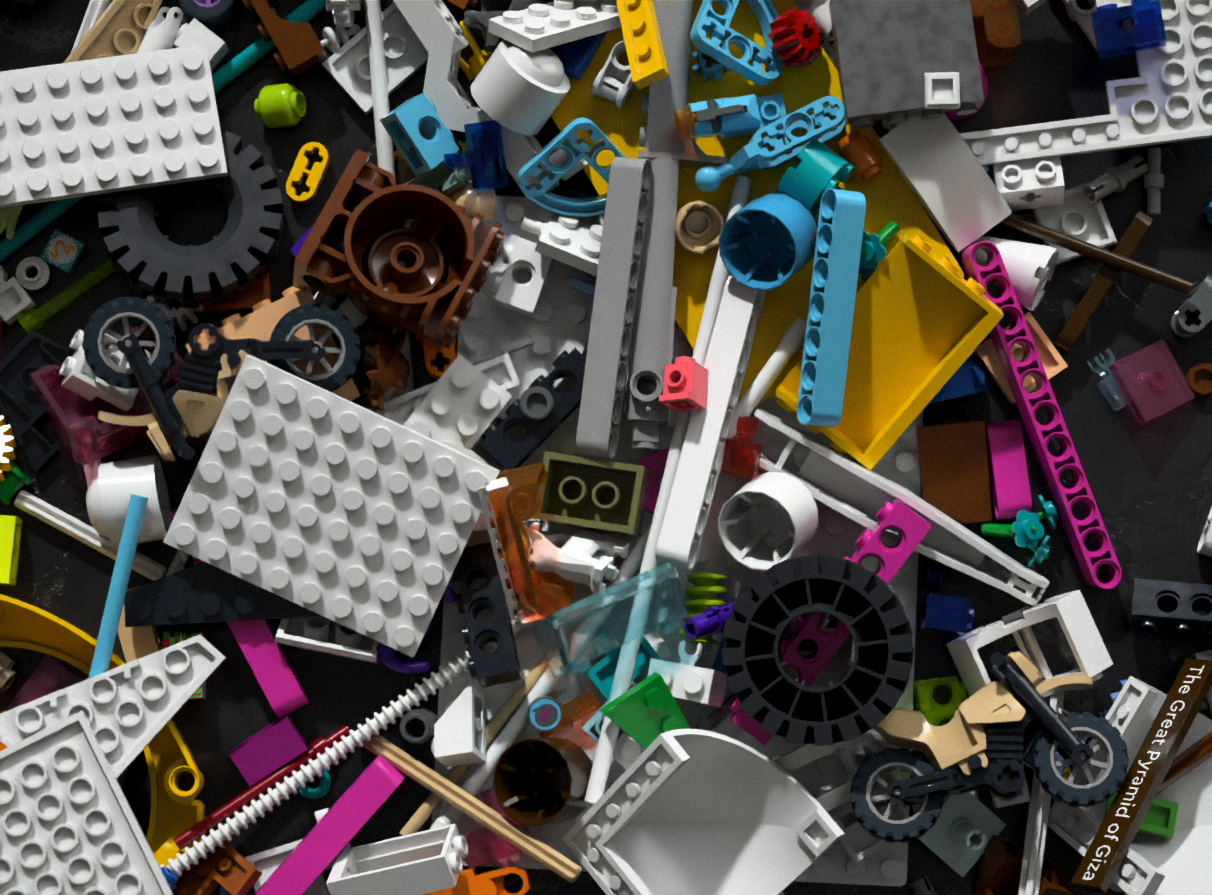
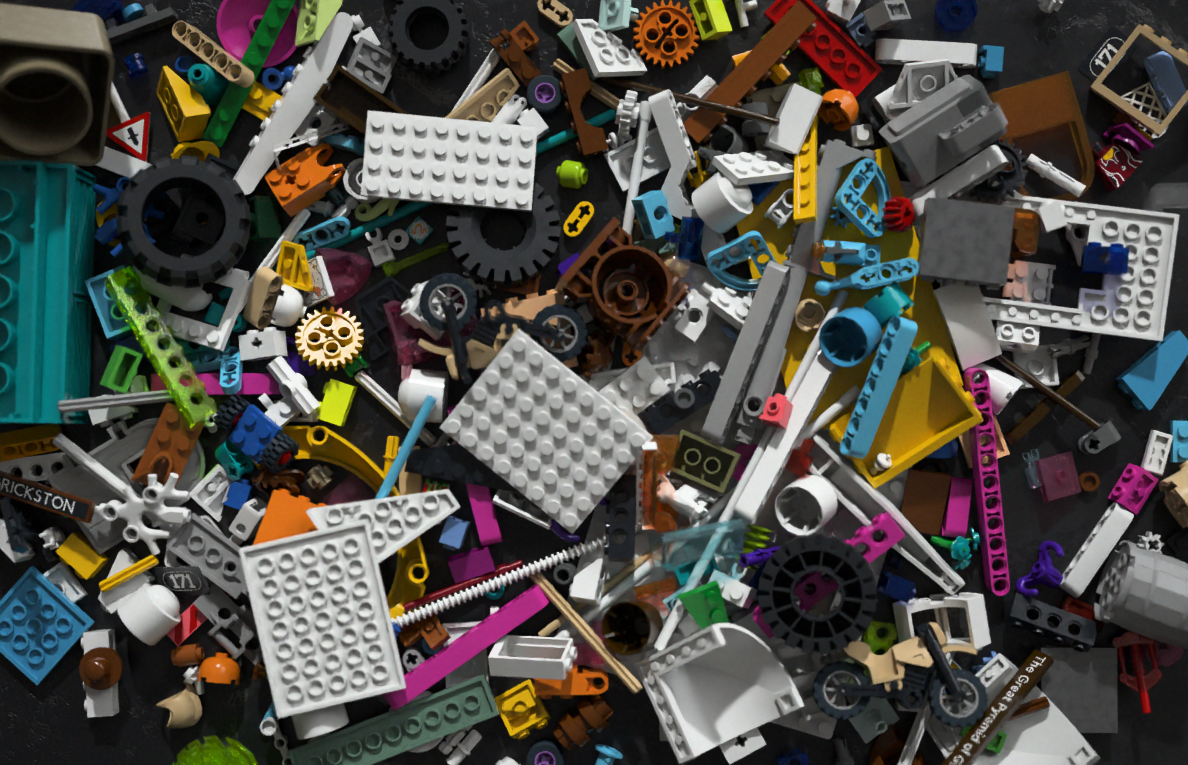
camera: 15 degrees right, 5 degrees up
tile [528,696,562,731] -> none
orange brick [836,131,884,183] -> none
white tile [924,72,960,109] -> none
none -> yellow axle [383,436,400,476]
none -> medium blue brick [439,516,470,551]
none -> white hair [870,453,892,475]
none -> white plate [1002,260,1056,305]
none -> dark purple piece [1015,541,1064,597]

